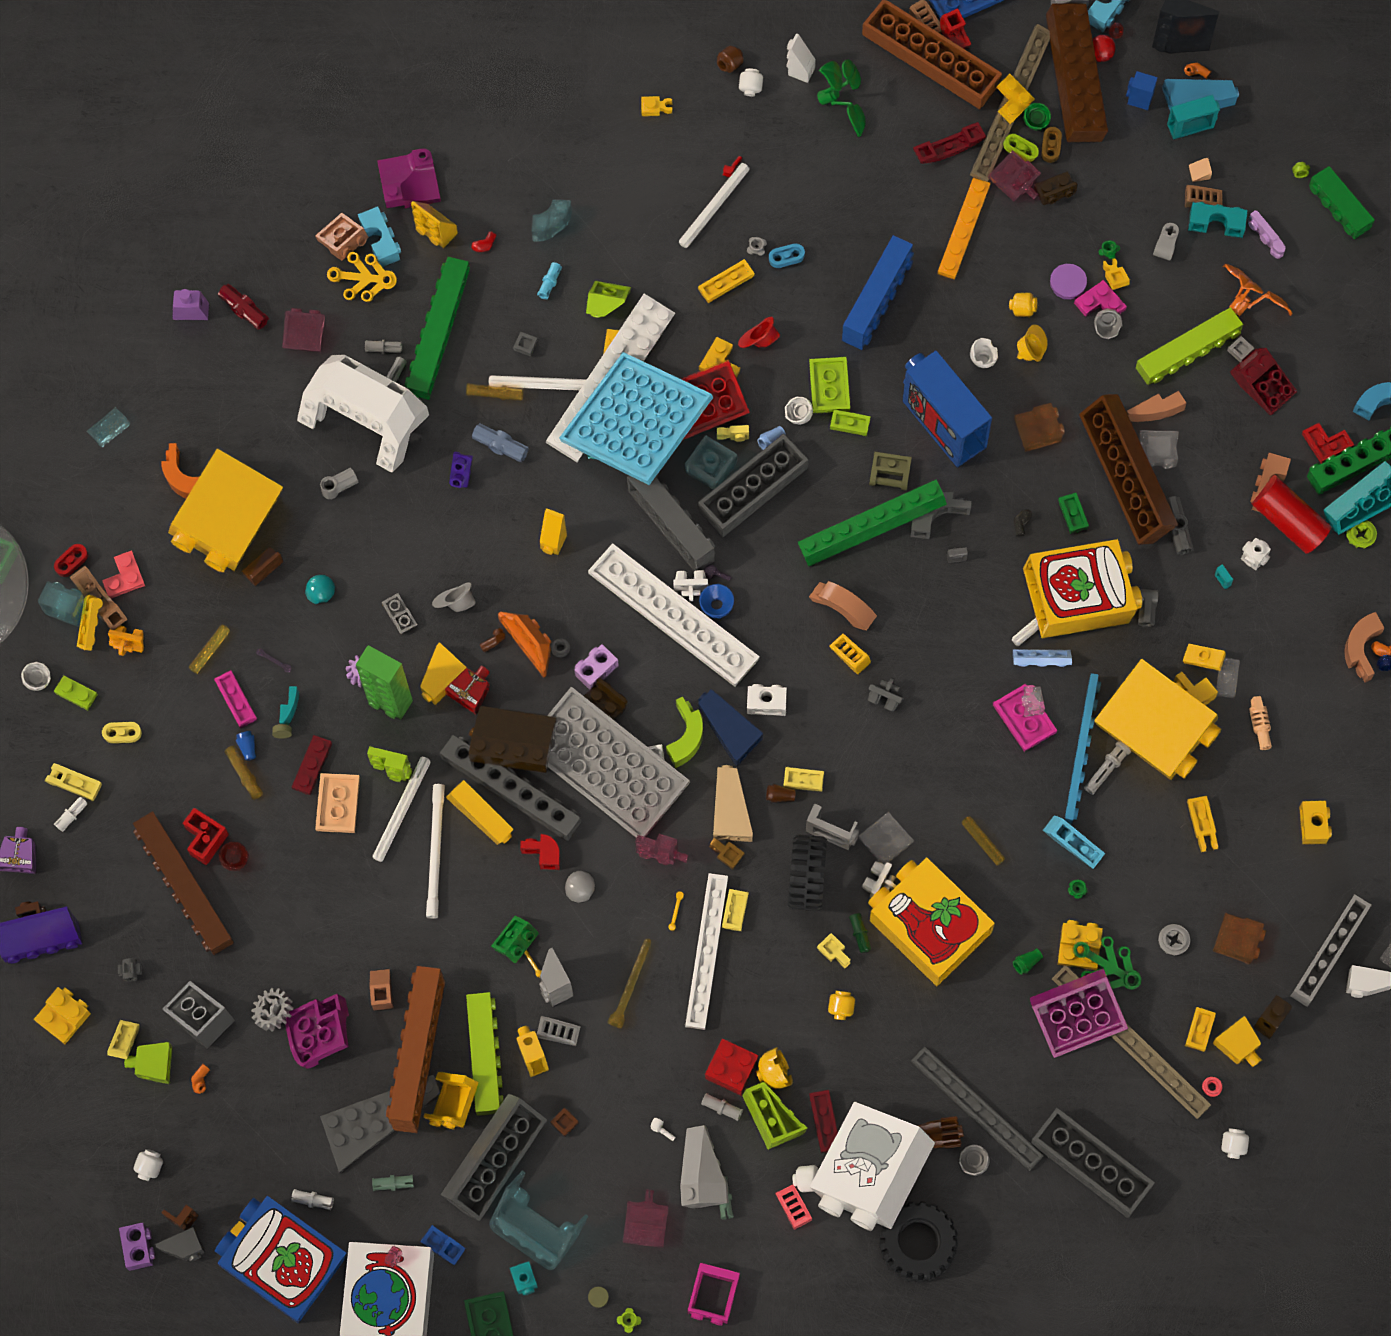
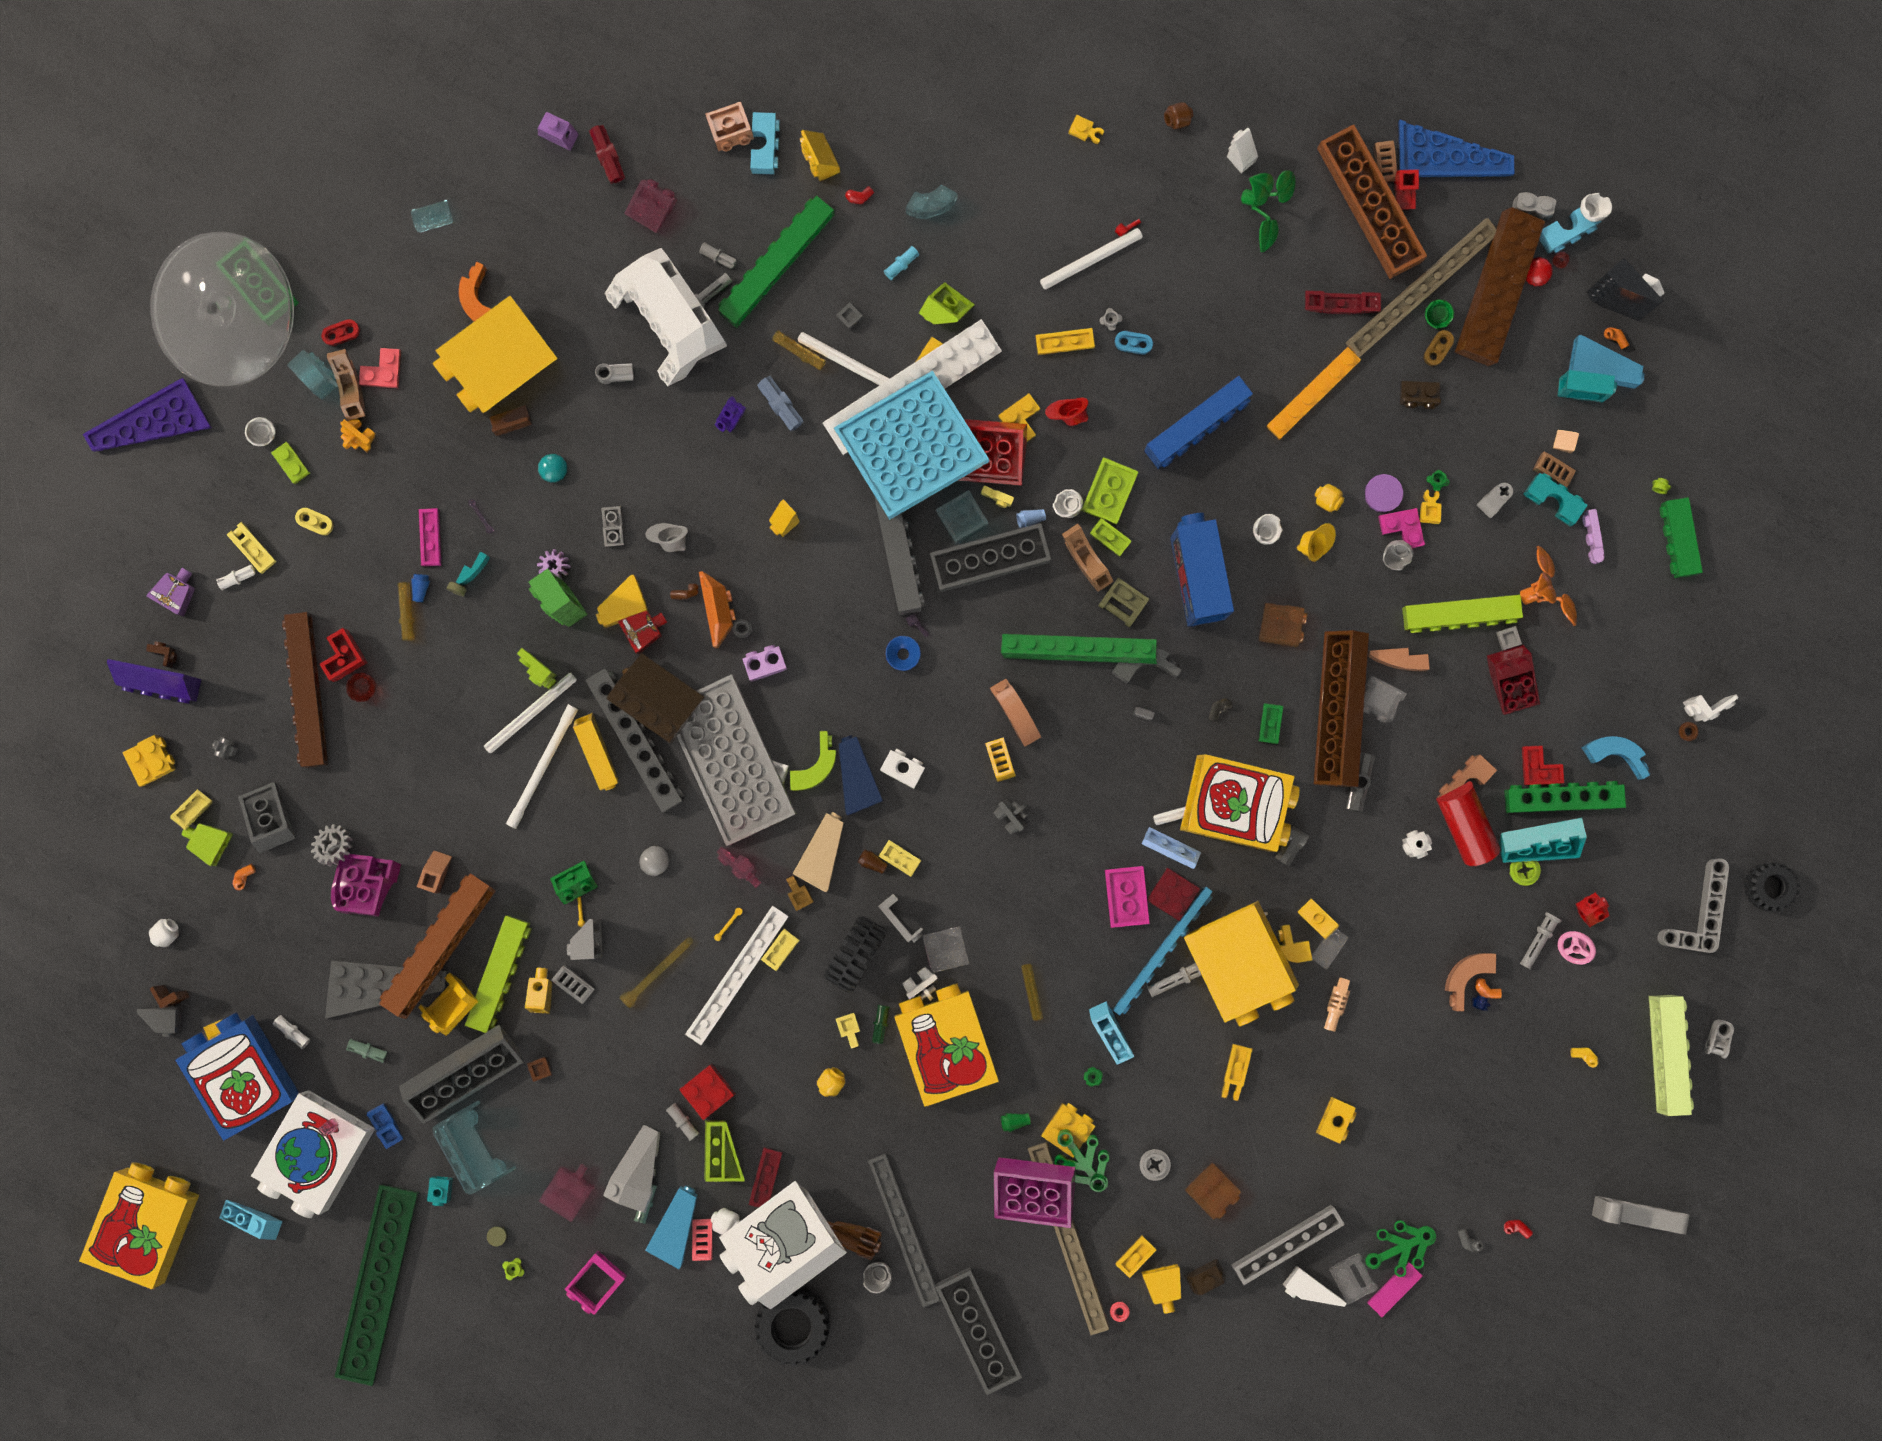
camera: 25 degrees right, 15 degrees up
yellow plate [77,595,103,651] -> none
medium lavender brick [119,1223,155,1271] -> none
clear yellow axle [189,624,230,674] -> none
dark red plate [292,735,332,795] -> none
light nougat plate [315,773,360,833] -> none
yellow plant [327,252,397,302] -> none
magenta slope [377,149,441,208] -> none
red brick [520,834,560,870] -> none
dark brown bracket [584,678,628,720] -> none
white plate [588,543,759,687] -> none
white hand [651,1118,676,1141] -> none
white hips [673,570,708,602] -> none
white head [739,69,763,97] -> none
yellow cylinder [756,1047,793,1089] -> none
clear pink plate [988,150,1041,202] -> none
yellow plate [996,73,1035,124] -> none
lime plate [1003,134,1039,162] -> none
clear brick [1021,685,1045,717] -> none
blue brick [1126,71,1158,110] -> none
teal tile [1215,564,1233,589] -> none
white head [1221,1128,1249,1159] -> none
none -> dark azure slope [645,1185,698,1269]
none -> medium nougat arch [1062,524,1114,592]
none -> dark red plate [1147,868,1200,921]

